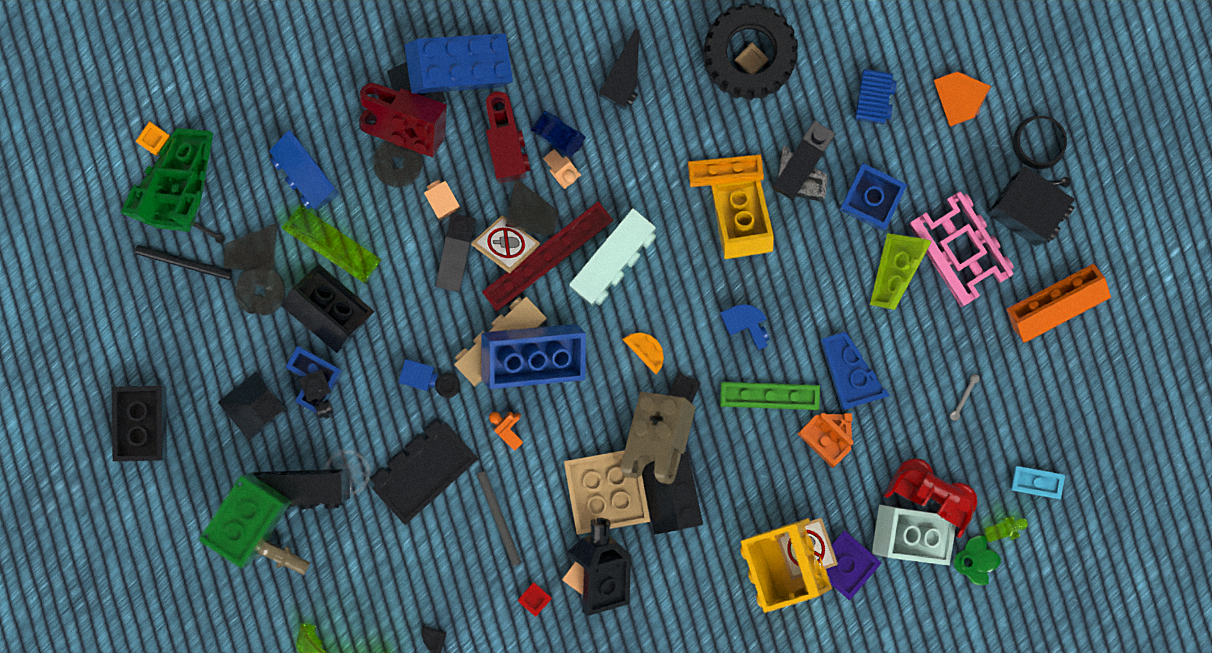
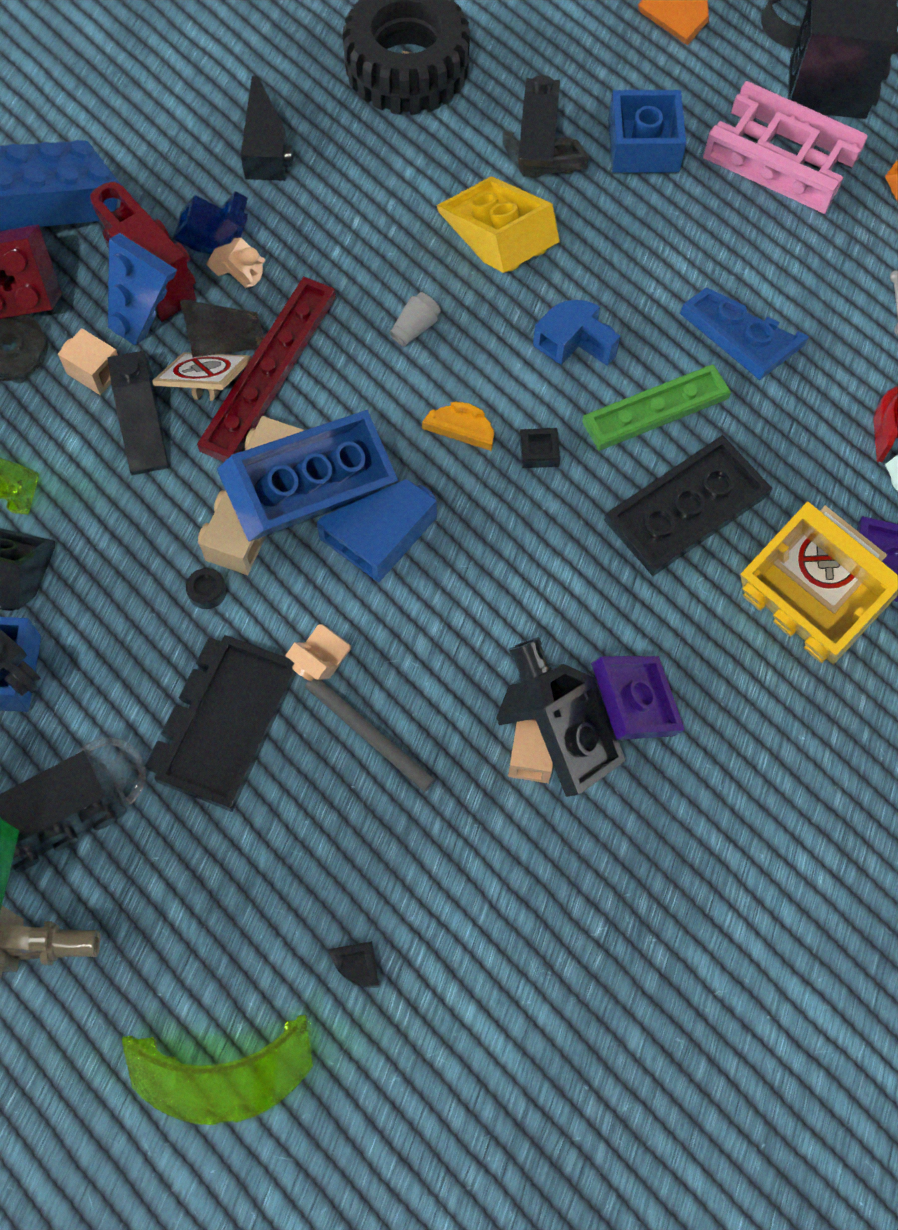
camera: 30 degrees left, 20 degrees down
blue brick [398,359,438,392] -> none
orange piece [489,412,523,451] -> none
red plate [517,582,552,617] -> none
tan plate [564,450,650,535] -> none
light aqua brick [569,209,656,307] -> none
dark tan brick [621,392,696,484] -> none
black slope [642,452,703,535] -> none
light orange tile [688,154,764,187] -> none
orange slope [797,413,853,468] -> none
blue brick [855,69,897,125] -> none
lime wing [870,233,932,310] -> none
none -> blue wing [108,233,177,345]
none -> light nougat bracket [285,624,351,681]
none -> blue slope [317,479,437,583]
none -> light grey cone [389,292,441,347]
none -> dark purple plate [591,656,685,740]
none -> black plate [604,435,773,576]

